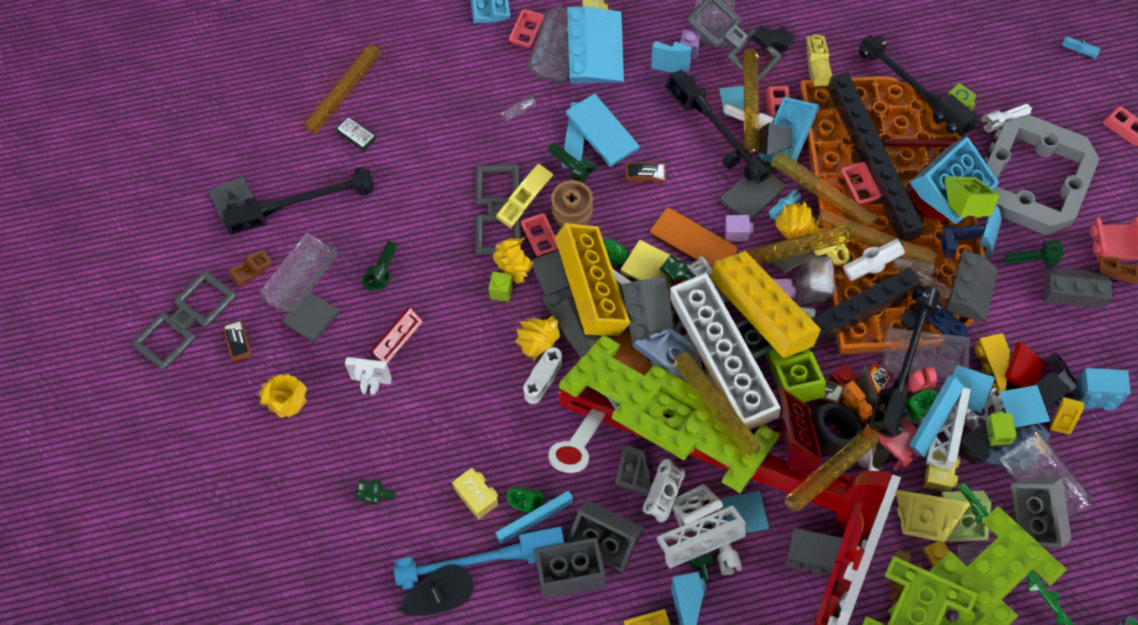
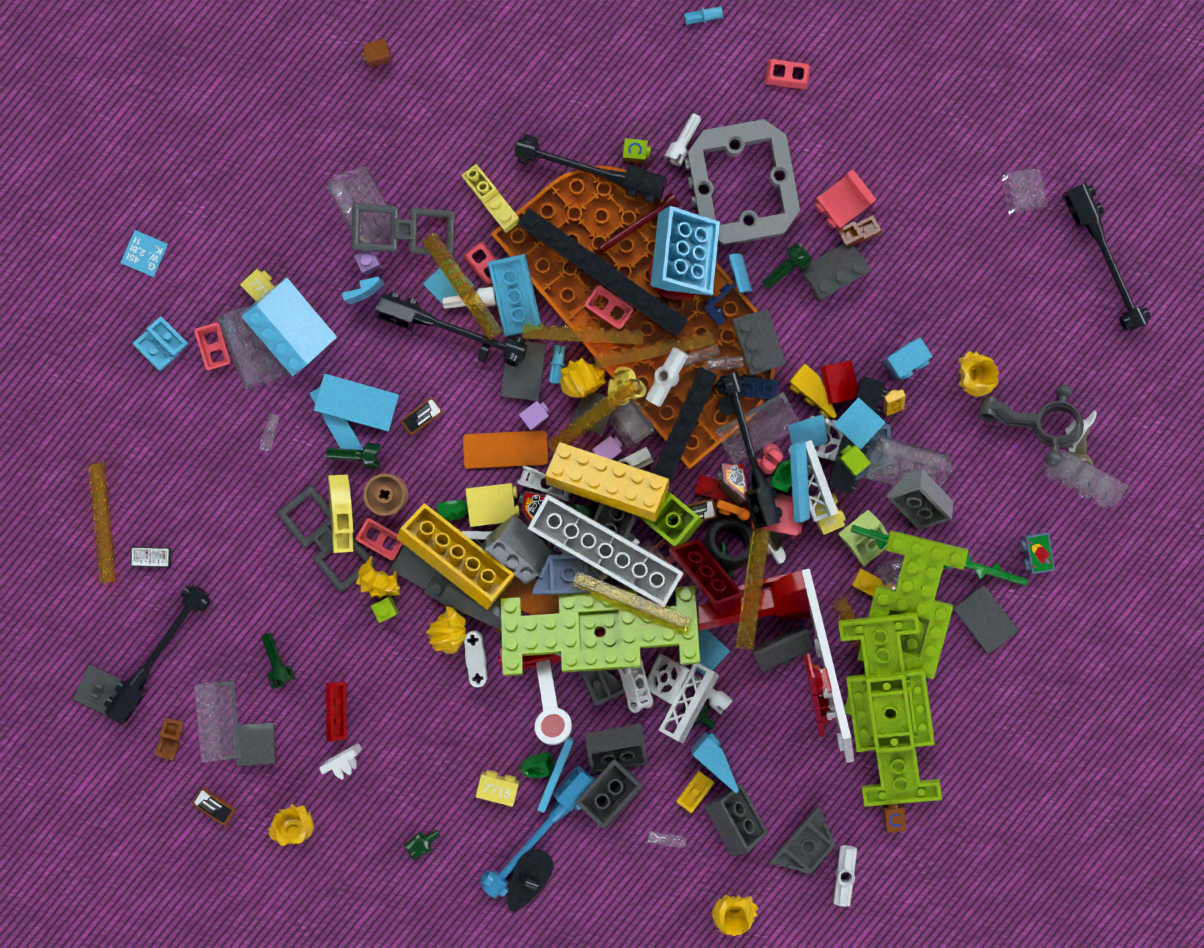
camera: 35 degrees left, 25 degrees up
dark grey bar [132,271,236,370] -> none
dark green piece [659,254,693,282] -> none
black tile [751,25,795,51] -> none
black slope [754,122,793,156] -> none
light yellow wing [895,490,969,542] -> none
lime slope [945,176,1000,218] -> none
black tile [1046,352,1079,392] -> none

